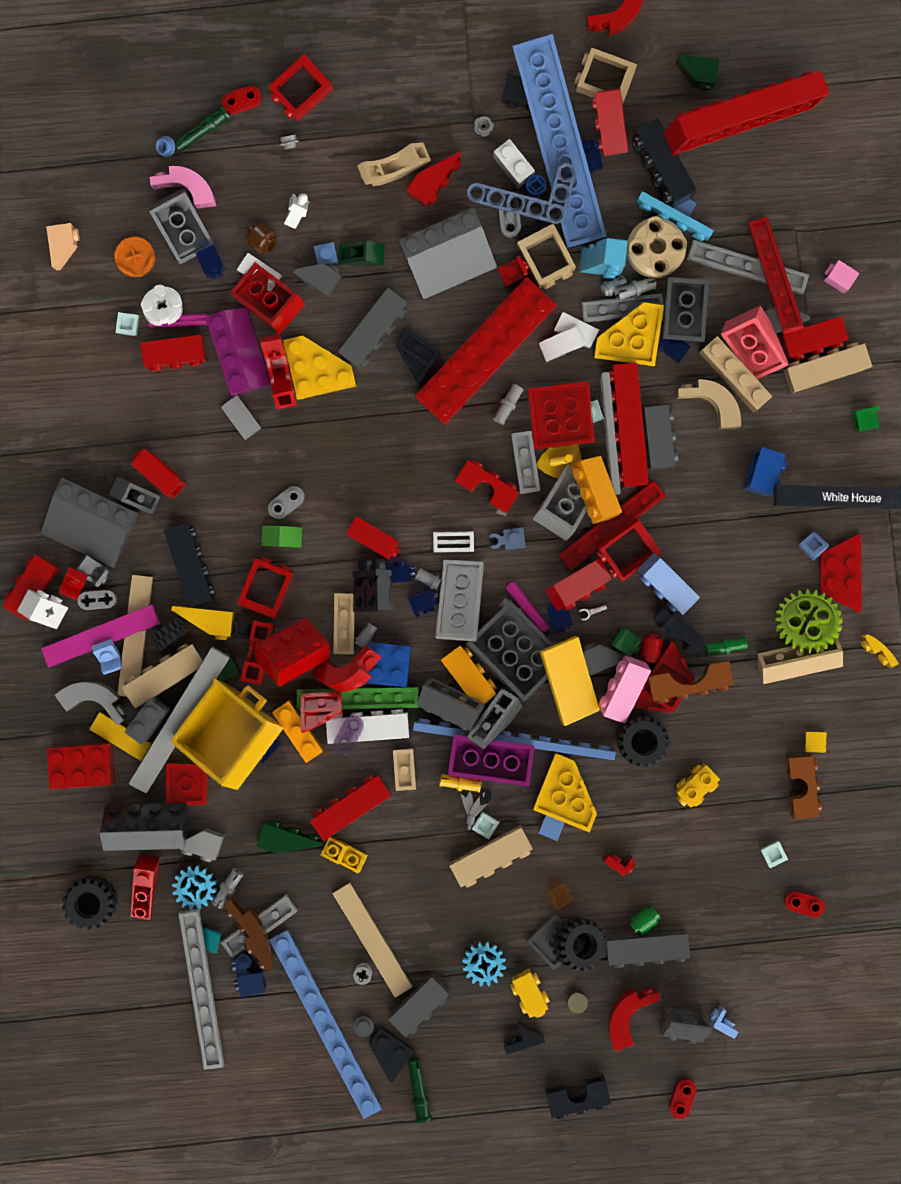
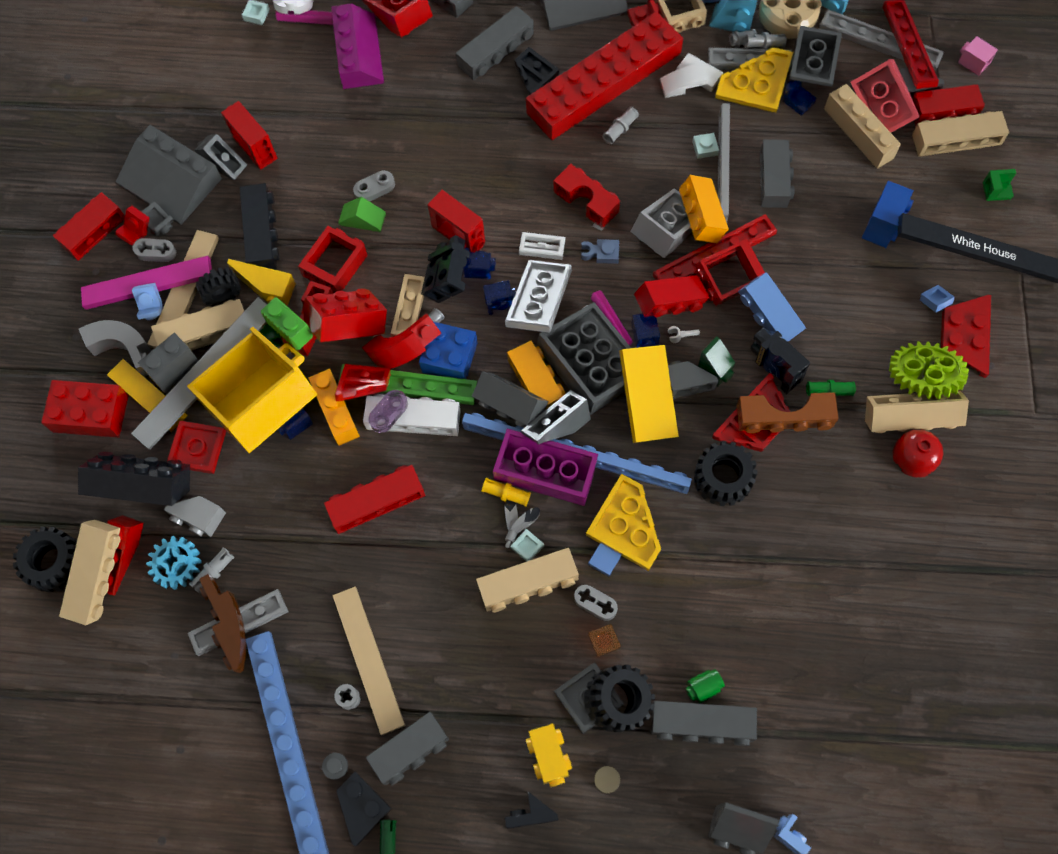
camera: 15 degrees right, 20 degrees down
white brick [17,589,68,629] -> none
red brick [141,335,207,372] -> none
light grey tile [178,909,225,1070] -> none
teal slope [203,927,222,954] -> none
light grey tile [221,395,261,440] -> none
black wheel [231,621,252,640] -> none
dark blue brick [231,952,267,997] -> none
dark green slope [256,820,323,853] -> none
red arch [260,334,297,410] -> none
yellow plate [283,336,356,400] -> none
yellow slope [321,837,368,873] -> none
tan plate [393,748,416,791] -> none
light grey pin [415,568,442,590] -> none
medium azure gear [462,941,506,987] -> none
light grey plate [511,431,540,494] -> none
red plate [528,381,595,450] -> none
yellow shield [536,445,582,478] -> none
bright pink brick [599,655,651,723] -> none
red bracket [602,854,636,876] -> none
red brick [608,363,649,488] -> none
red arch [608,987,661,1052] -> none
red brick [640,633,663,663] -> none
yellow brick [675,763,720,808] -> none
tan arch [676,379,741,429] -> none
light aqua plate [760,840,788,868] -> none
red plate [784,891,825,918] -> none
dark orange arch [785,754,822,819] -> none
yellow tile [804,731,827,753] -> none
yellow slope [861,634,899,668] -> none
none -> tan brick [59,520,121,625]
none -> bright green brick [261,297,313,350]
none -> light grey beam [574,585,618,621]
none -> red cylinder [892,429,944,478]

